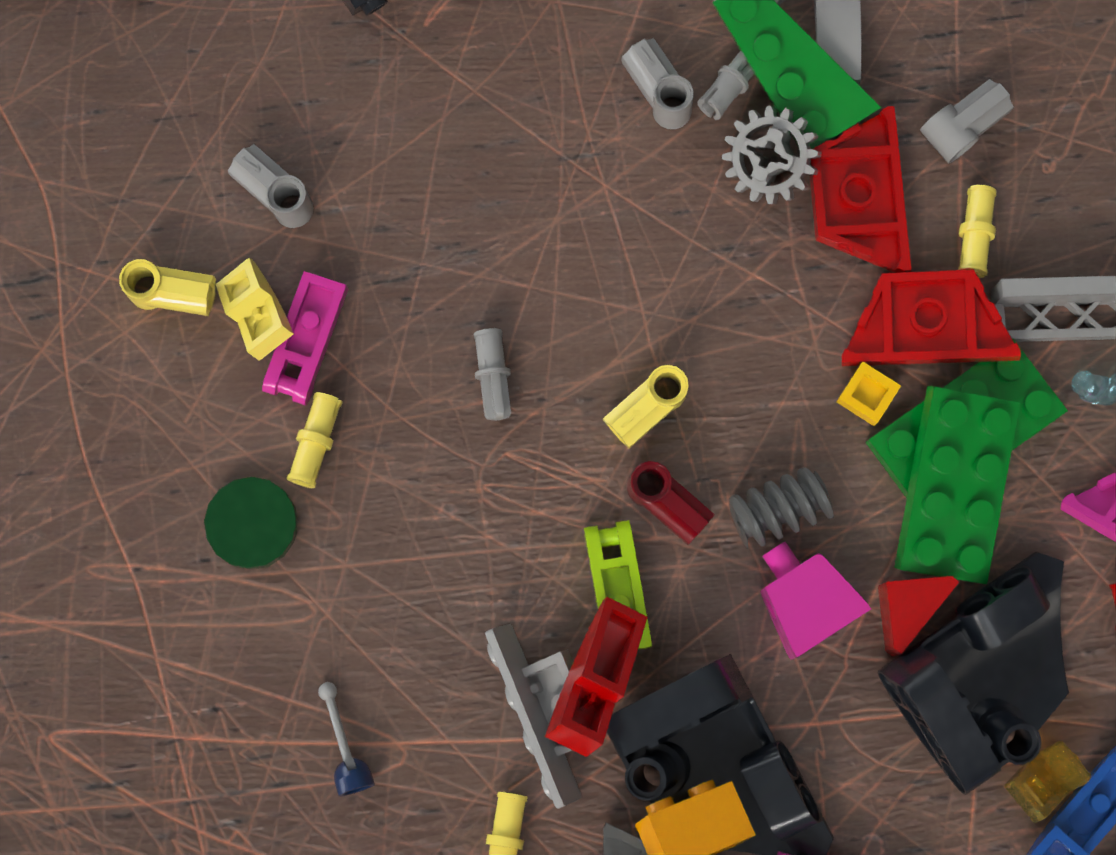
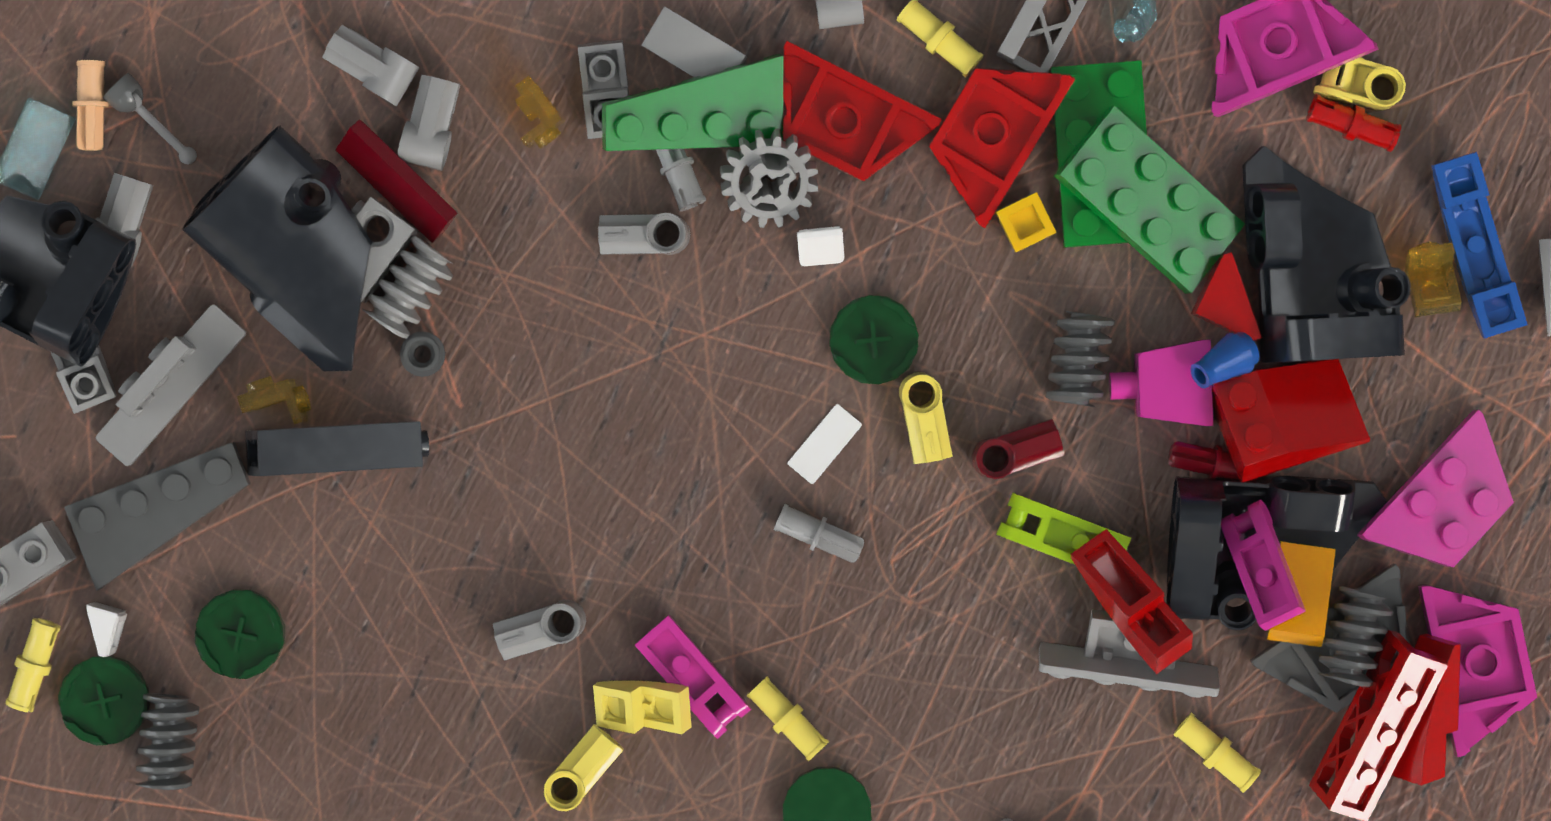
camera: 55 degrees left, 10 degrees up
none -> white sticker [788,404,862,484]
none -> white slope [797,226,844,266]
none -> dark green tile [829,295,919,385]
none -> dark red axle [1168,441,1258,482]
none -> blue cone [1190,332,1260,388]
none -> red slope [1212,359,1370,483]
none -> dark pink plate [1221,500,1306,631]

